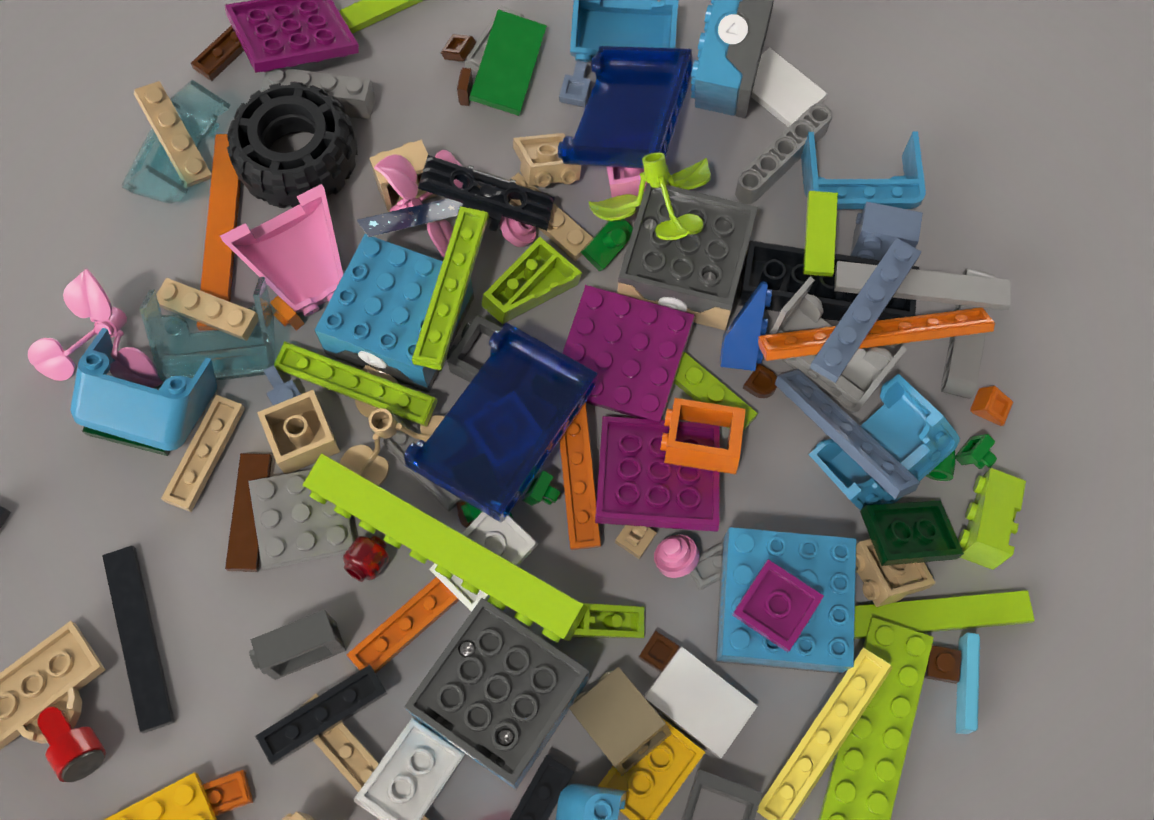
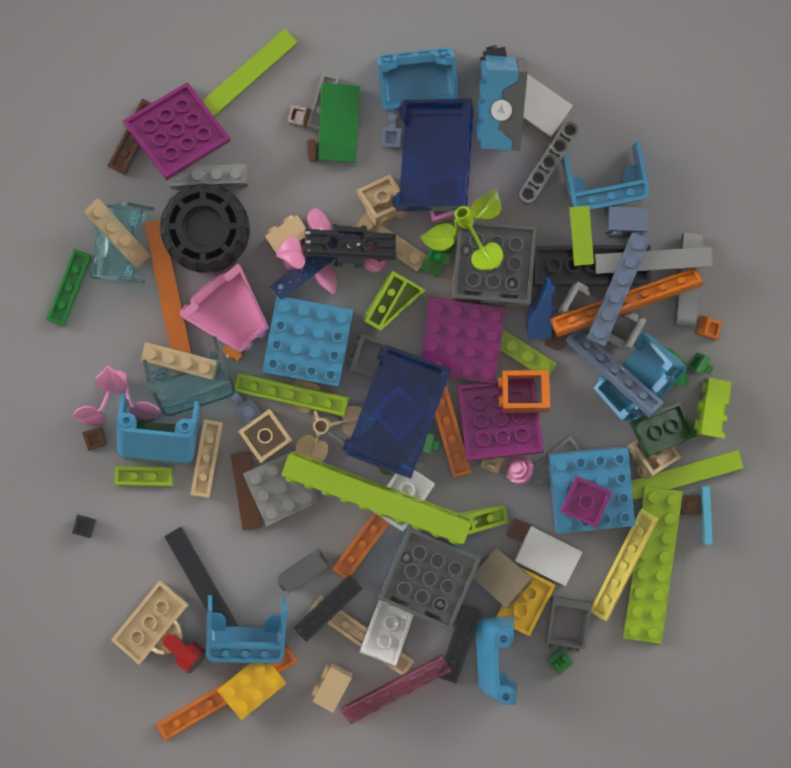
camera: 10 degrees left, 20 degrees up
dark red head [343,535,389,582] -> none
lime tile [412,206,489,371] -> none
none -> green tile [46,249,92,327]
none -> reddish brown tile [82,426,108,451]
none -> lime tile [115,466,173,486]
none -> dark azure windscreen [206,595,287,663]

